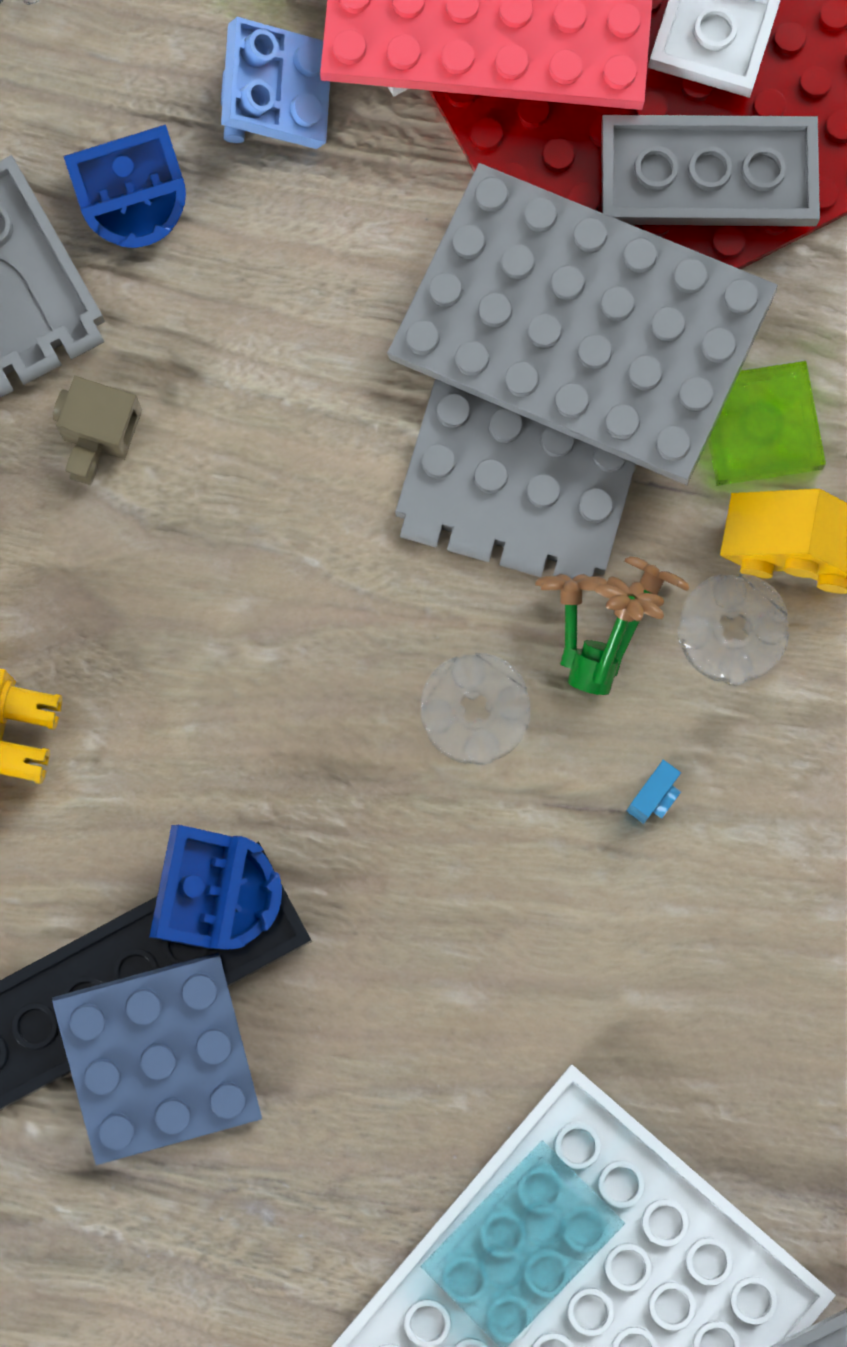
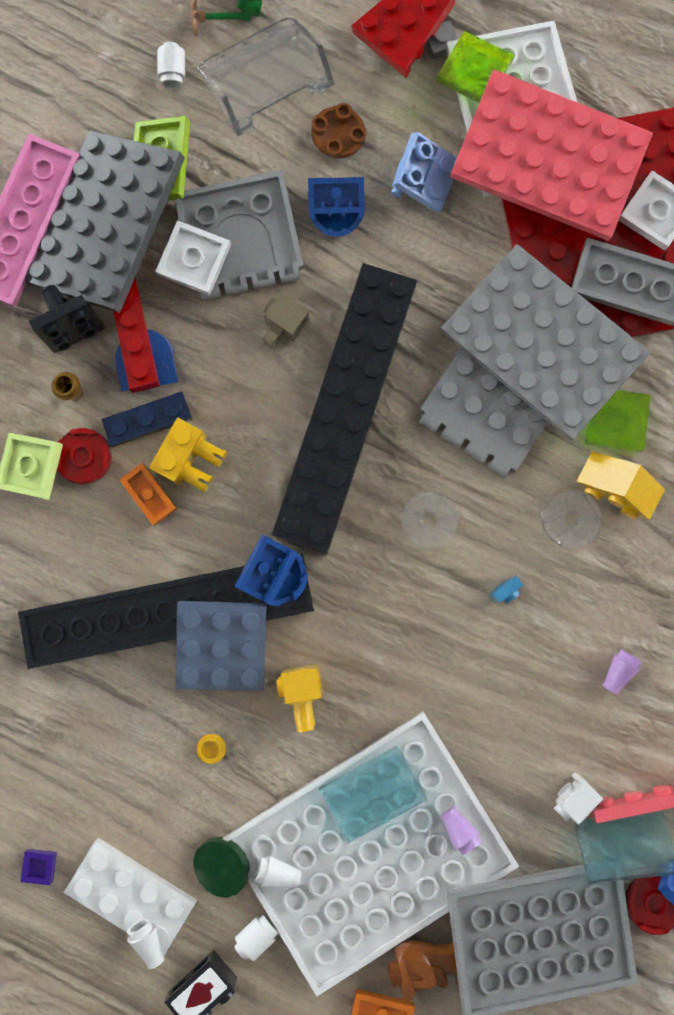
camera: 20 degrees right, 5 degrees up
plant [535,556,689,695] -> none
none -> yellow plate [197,734,226,764]
none -> black brick [272,263,417,555]
none -> yellow brick [276,664,323,732]
none -> dark orange dish [311,103,366,159]
none -> lavender cone [440,806,482,855]

